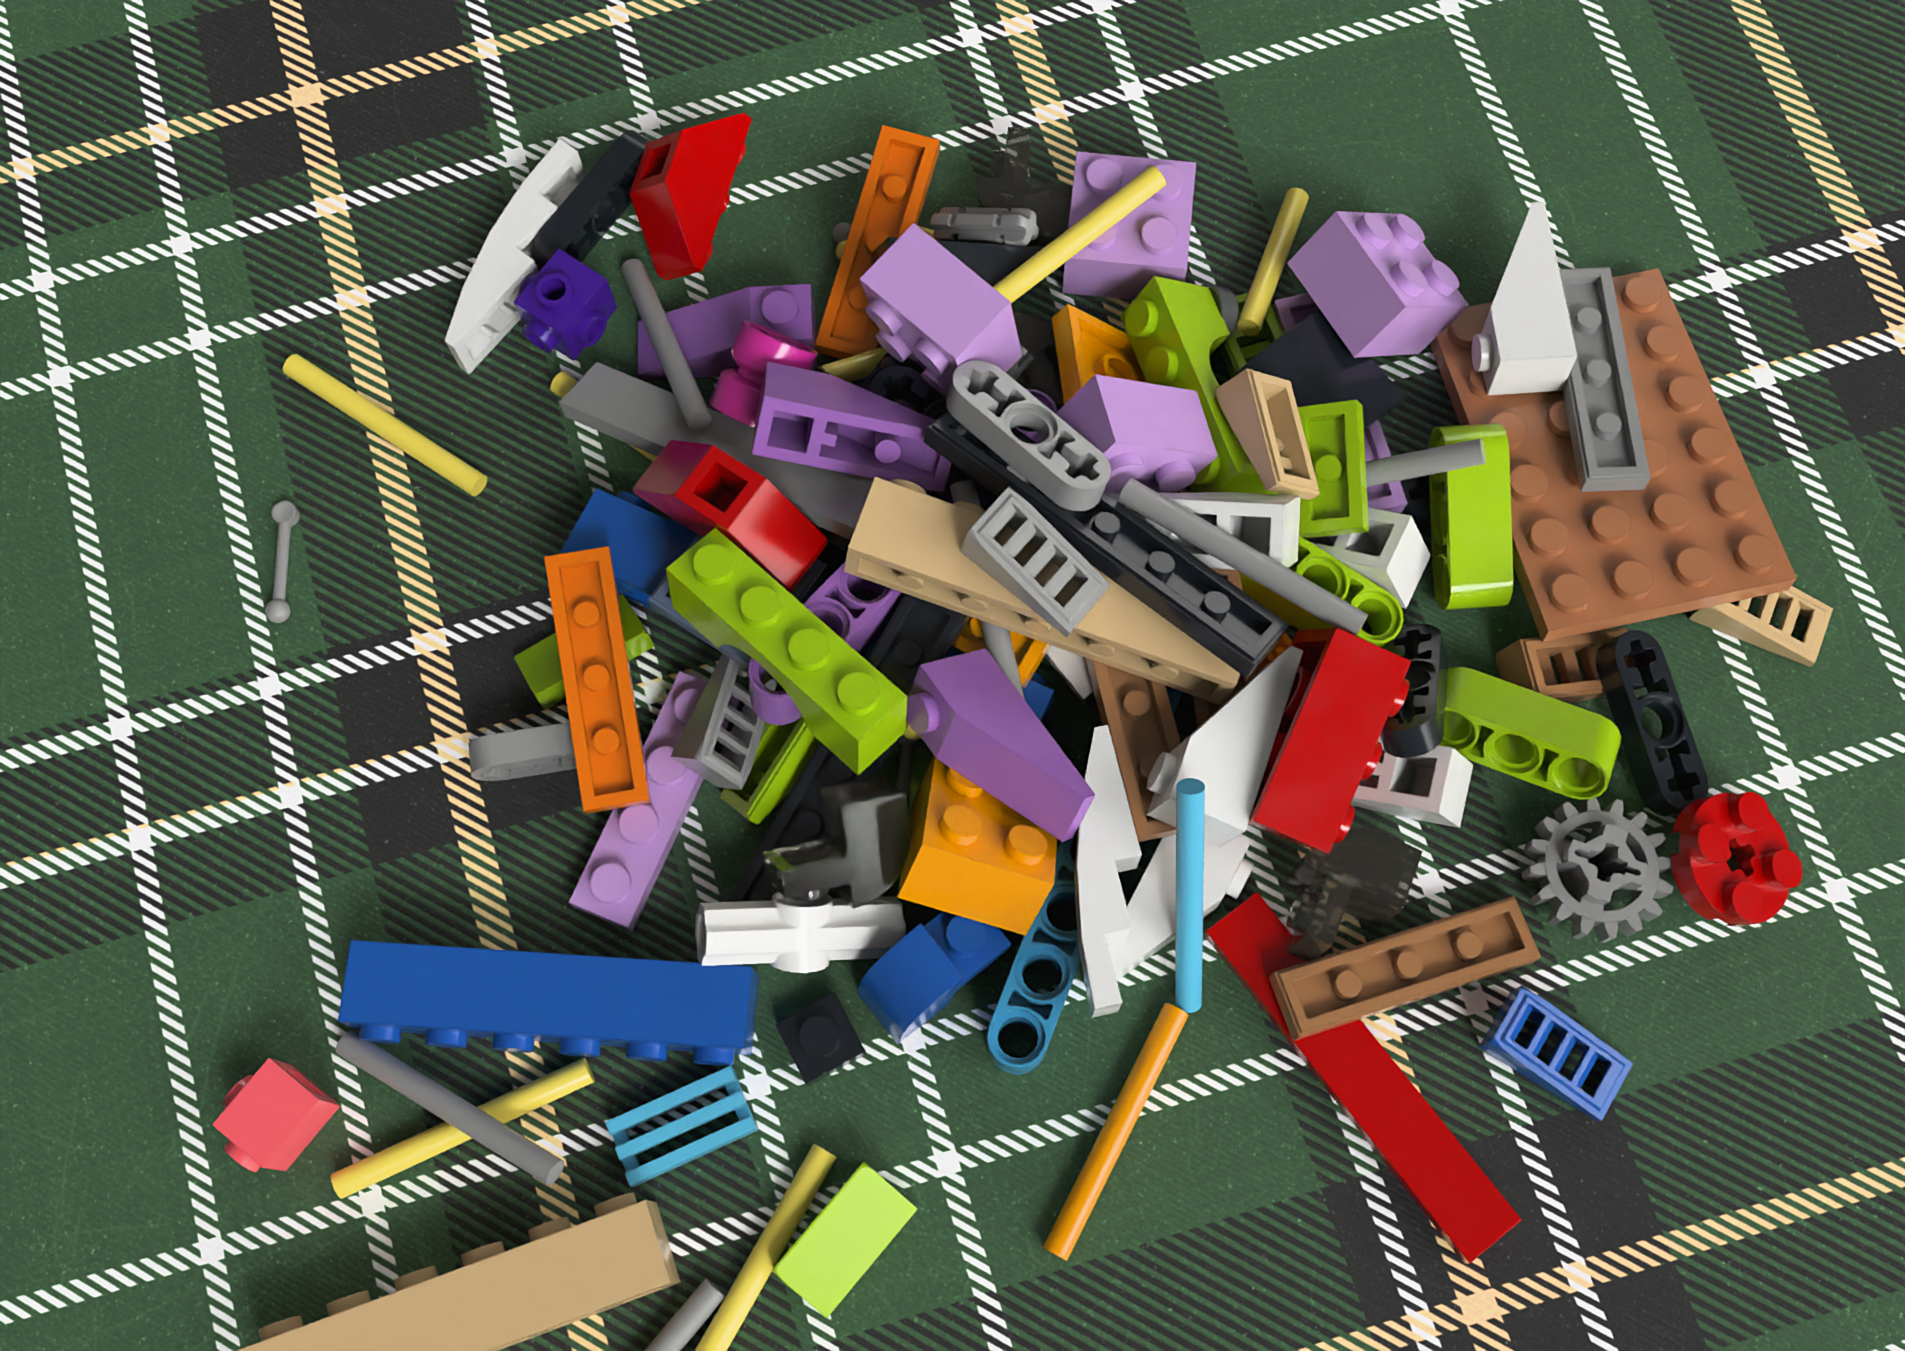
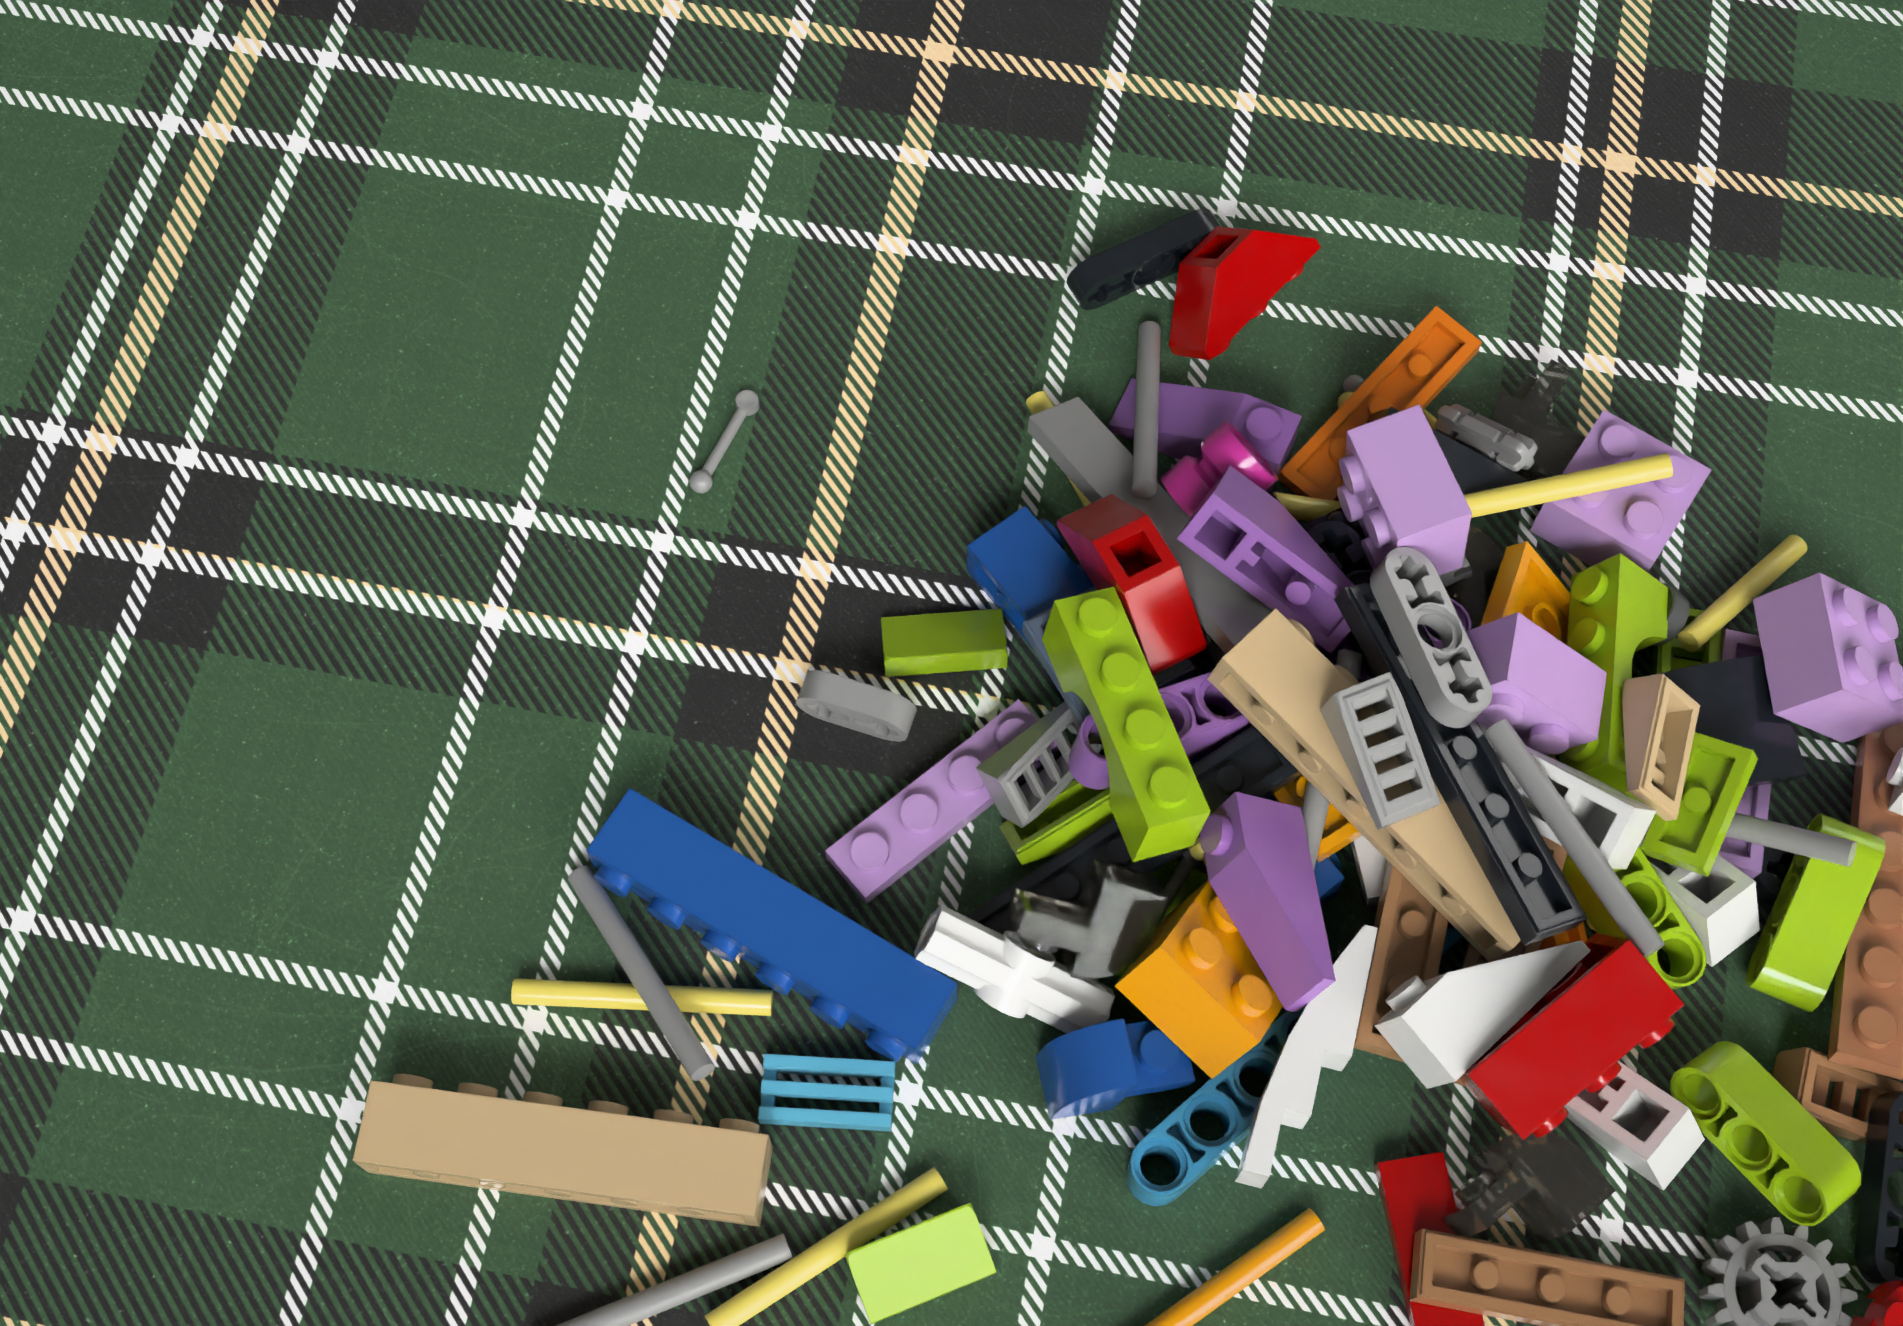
camera: 25 degrees right, 5 degrees down
coral brick [212,1058,341,1172] -> none
light yellow bar [283,354,487,497] -> none
white slope [445,138,586,374] -> none
dark purple brick [513,249,617,361] -> none
orange plate [544,546,651,814] -> none
black plate [775,992,867,1086] -> none
white slope [1108,834,1254,980] -> none
medium azure bar [1175,778,1205,1013] -> none
black beam [1380,624,1448,758] -> none

